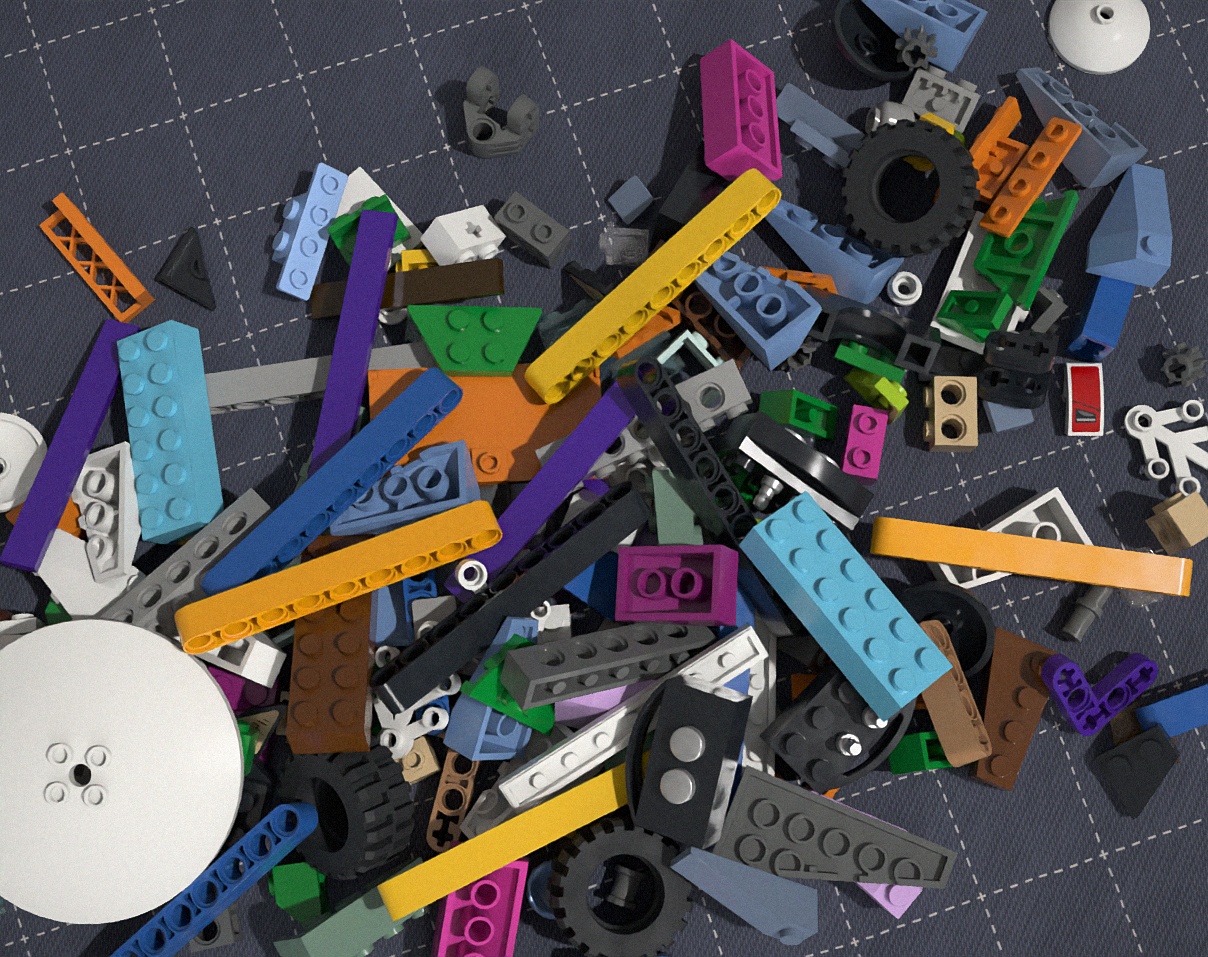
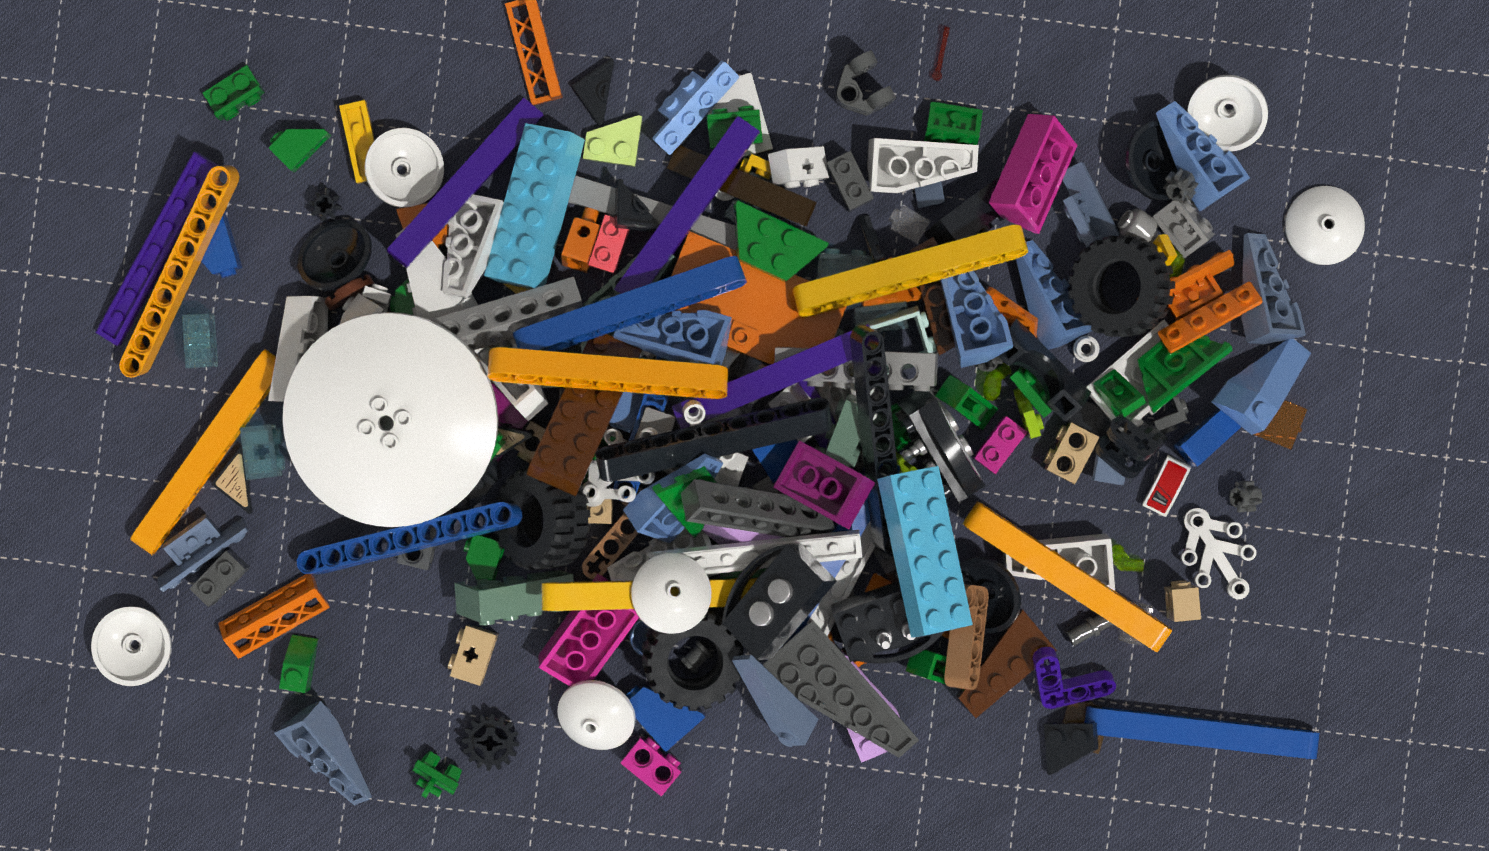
camera: 20 degrees right, 10 degrees up
none -> orange torso [561,207,600,273]
none -> yellowish green wing [583,115,643,167]
none -> coral brick [589,215,630,274]
none -> black tile [614,179,660,232]
none -> white dish [631,553,711,634]
none -> white wedge [867,138,979,193]
none -> green bracket [924,102,983,145]
none -> clear red hinge [932,27,950,81]
none -> clear neon green arm [983,363,1011,401]
none -> clear neon green arm [1112,544,1144,572]
none -> clear orange piece [1248,400,1307,450]

